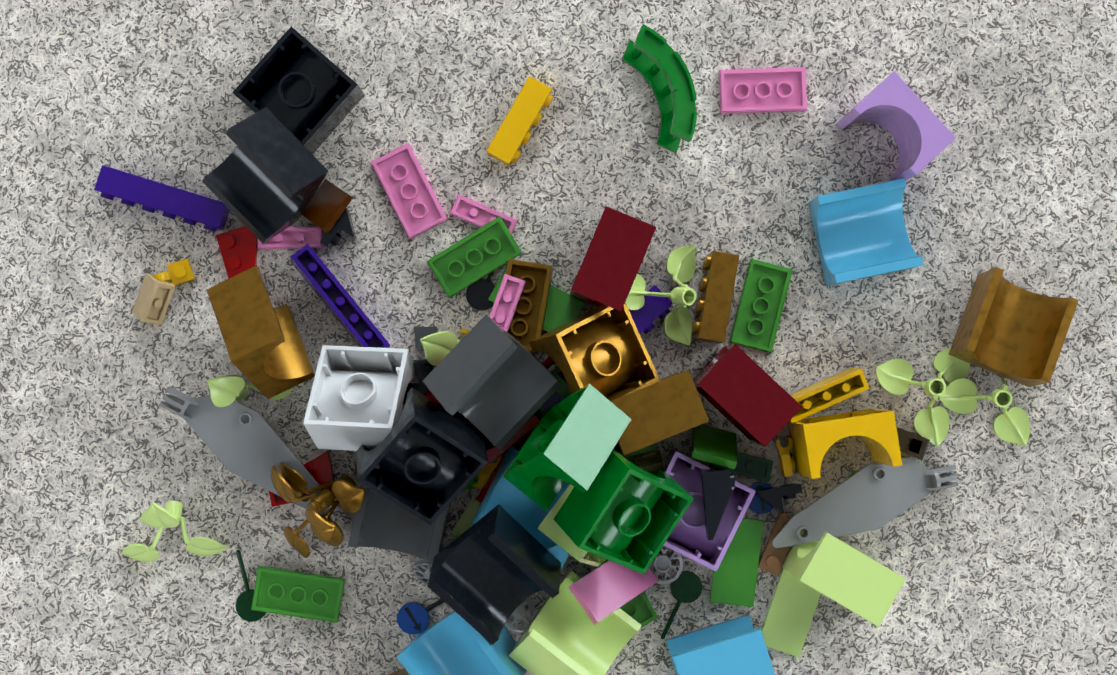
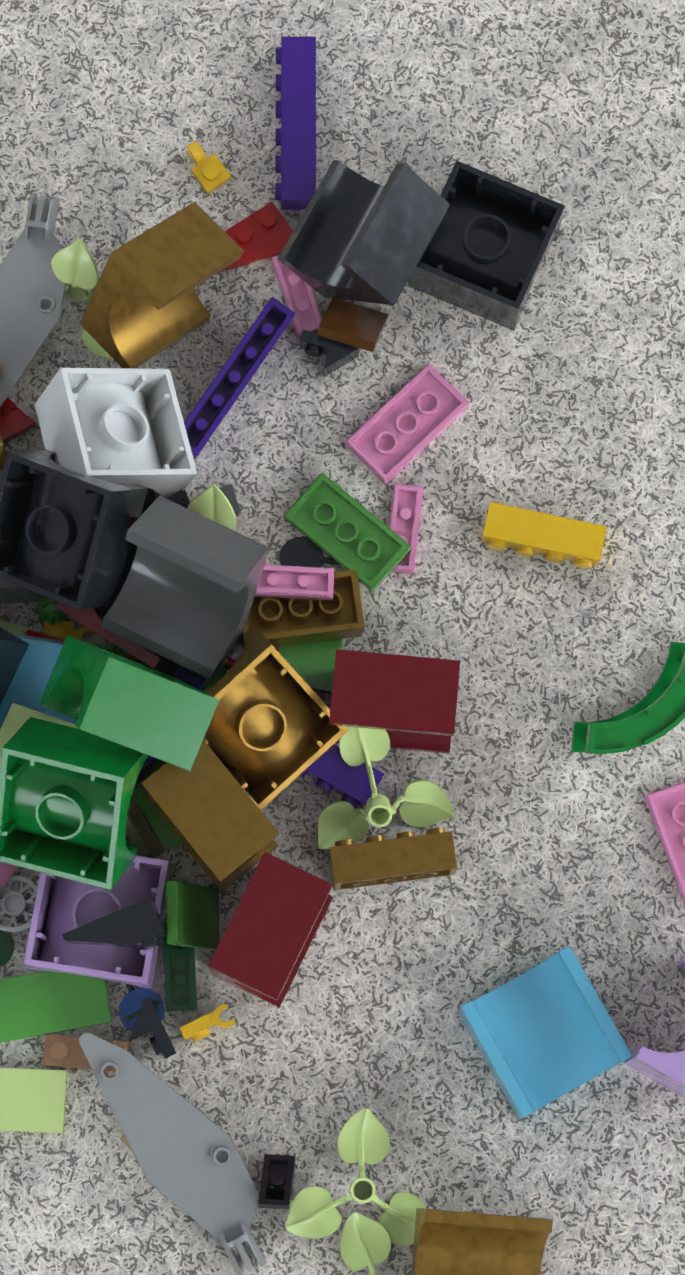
camera: 75 degrees right, 10 degrees down
tan panel [132,273,176,325] -> none
bright green tile [729,259,793,353] -> none
yellowish green piece [782,529,906,627] -> none
yellow brick [788,367,870,424] -> none
yellow piece [788,409,902,479] -> none

